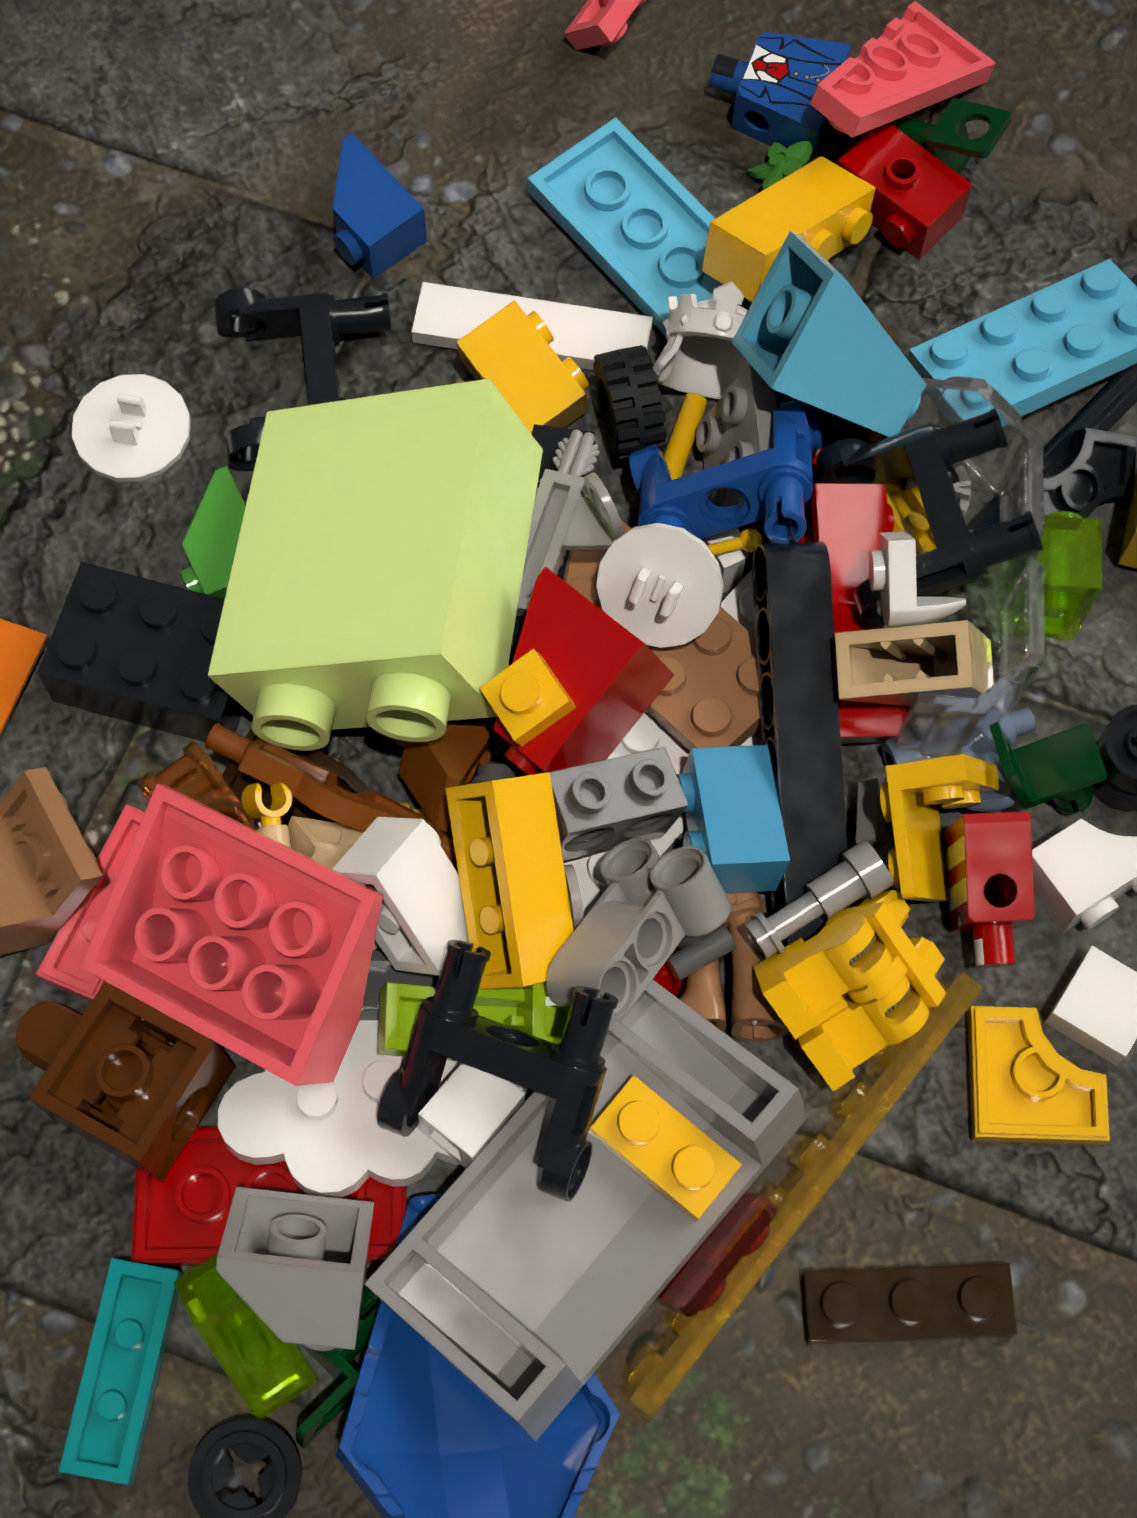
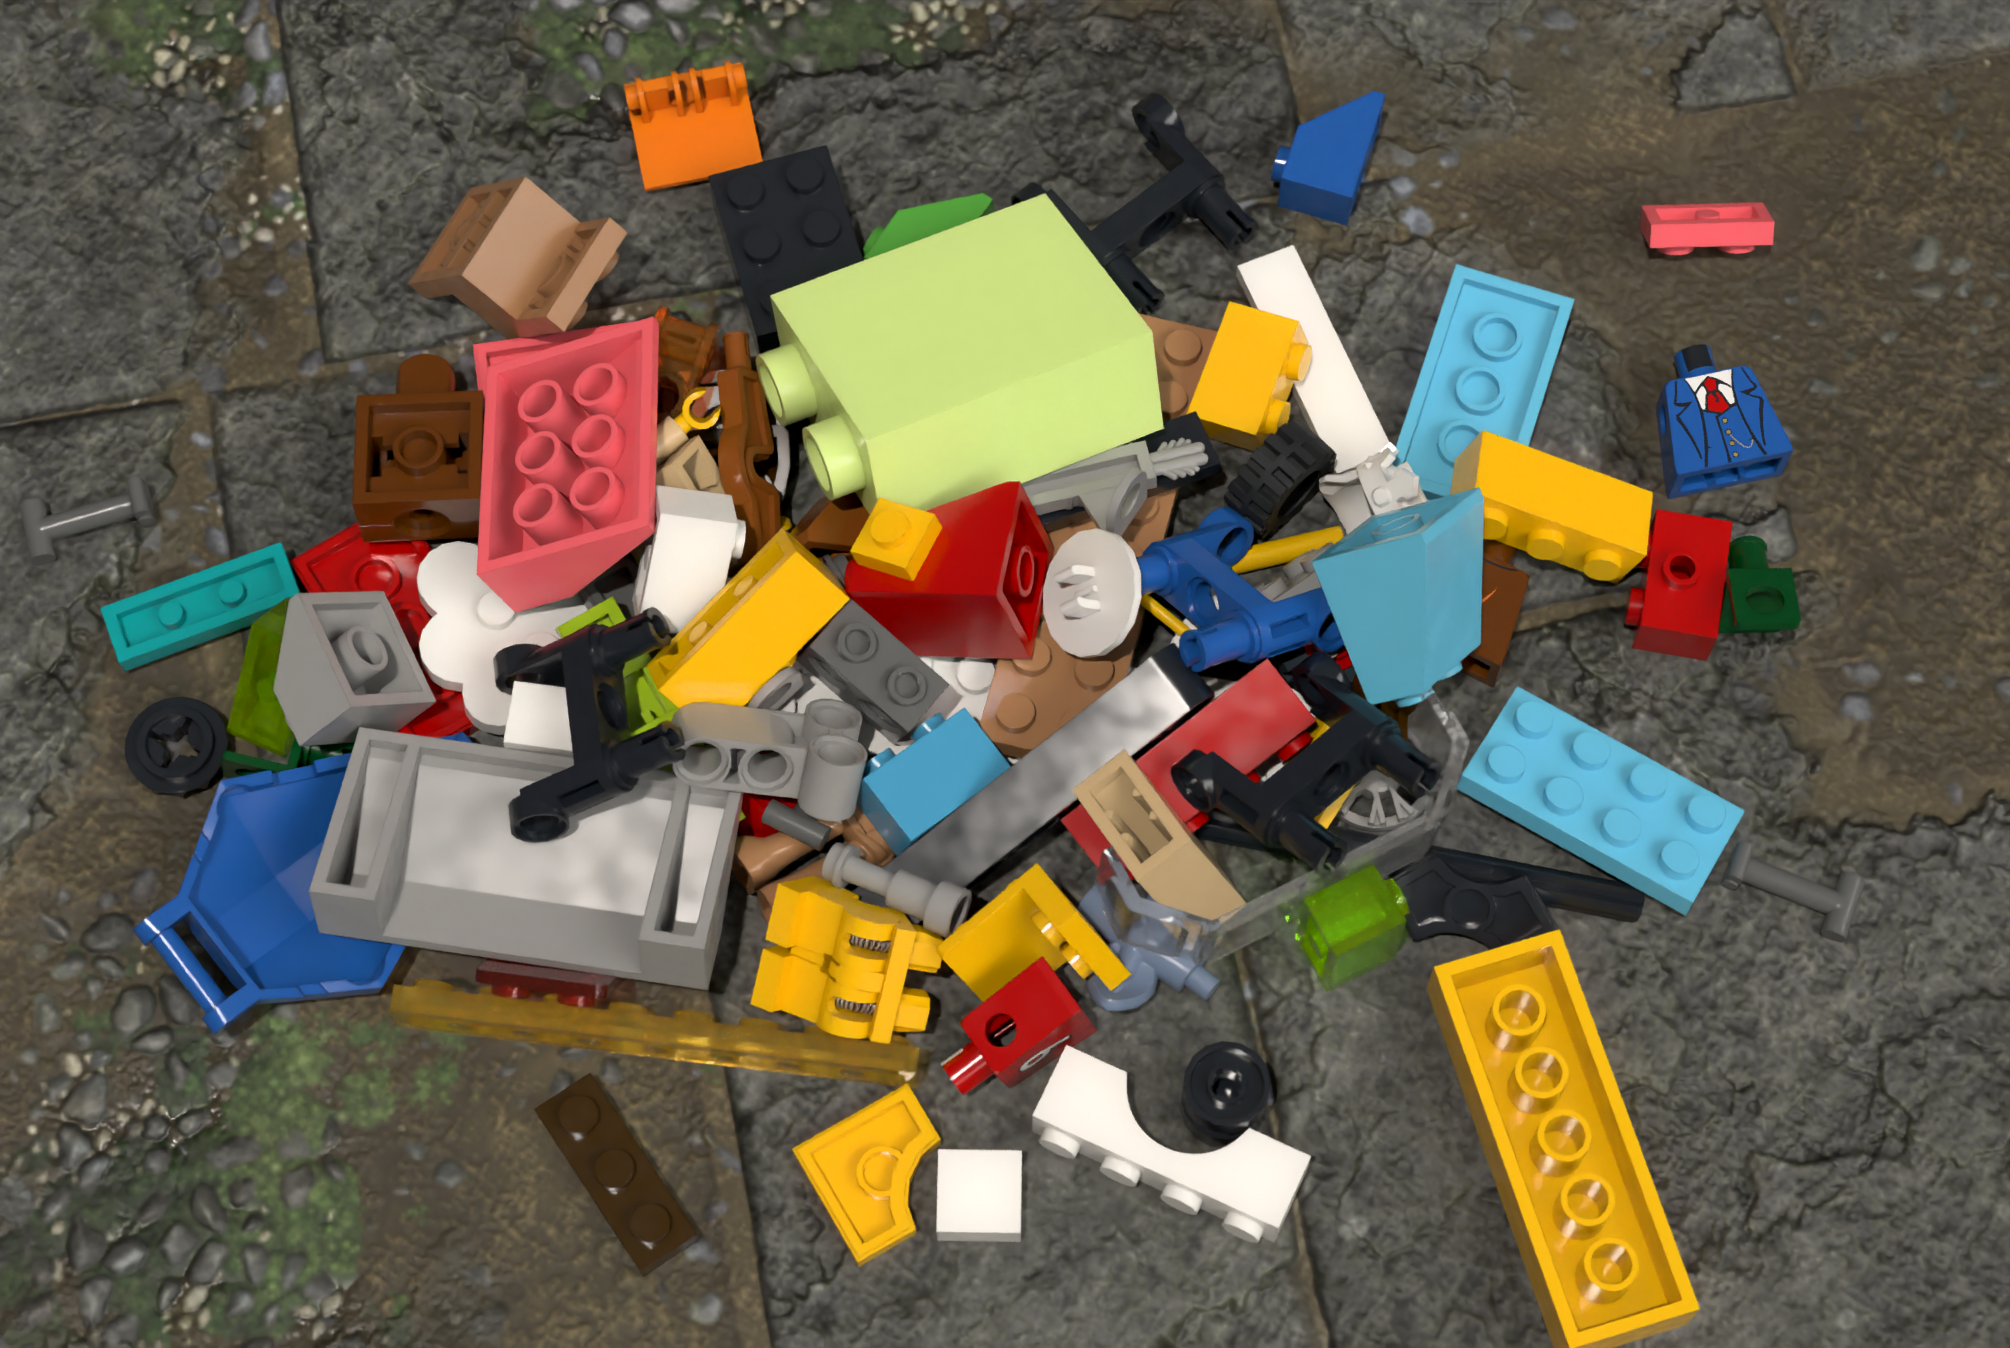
camera: 60 degrees right, 0 degrees up
white piece [72,374,191,482] -> none
yellow plate [588,1075,742,1222] -> none
bright green plant [747,140,813,189] -> none
coral wing [810,1,996,138] -> none
white plate [869,532,966,628] -> none
dark green bracket [989,722,1108,815] -> none

